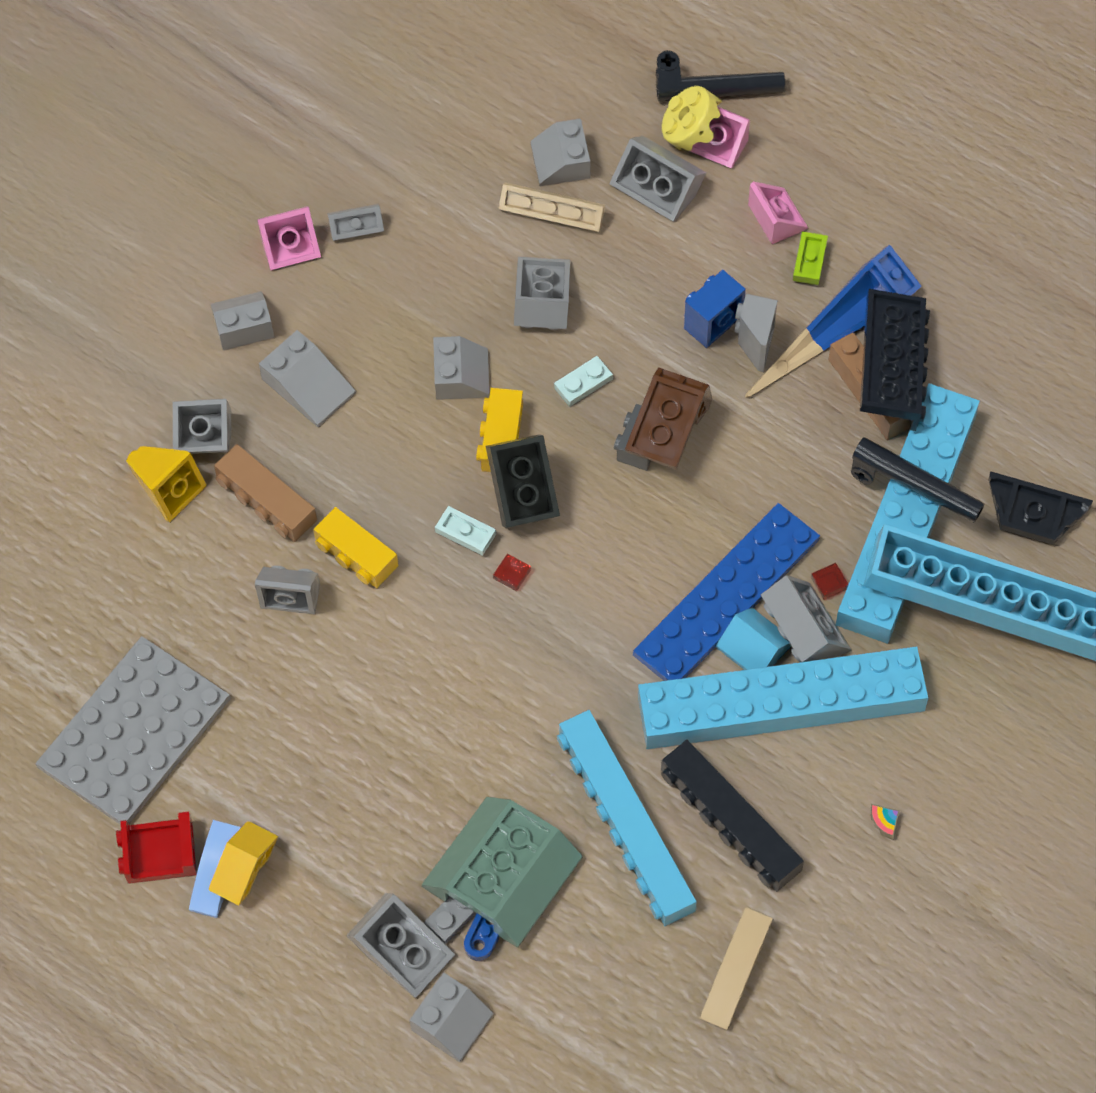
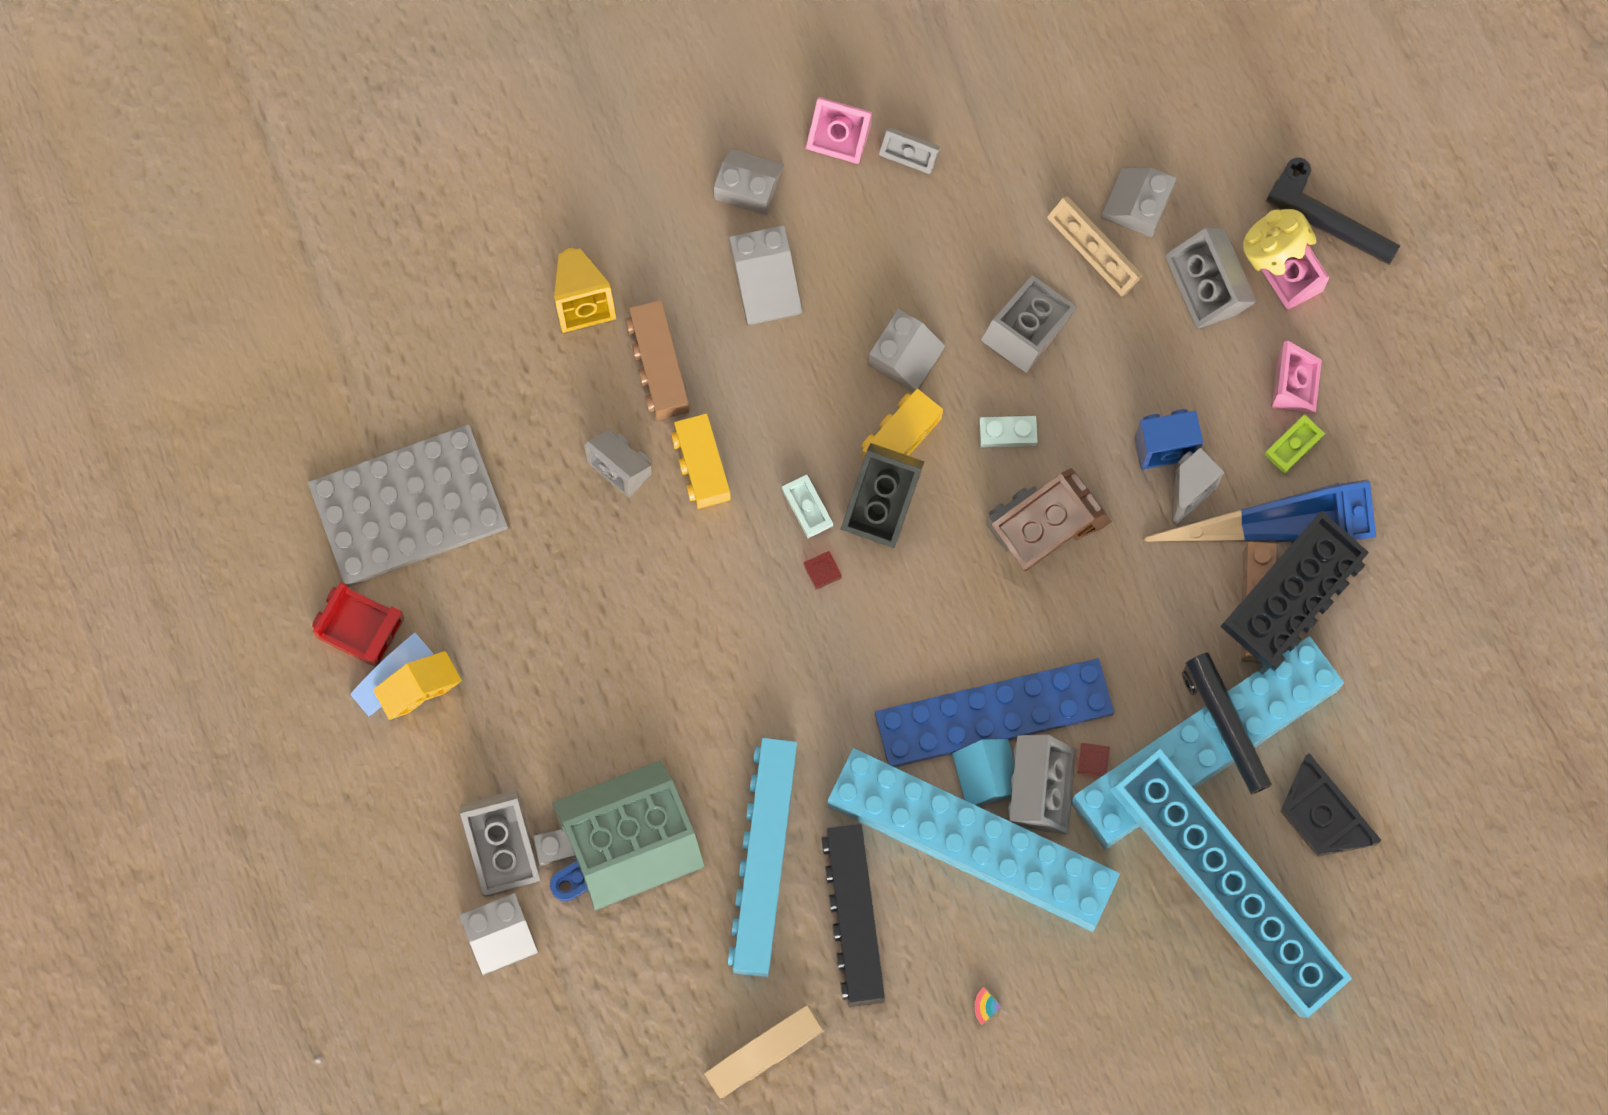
camera: 30 degrees right, 10 degrees up
light grey slope [173,399,232,454] -> none

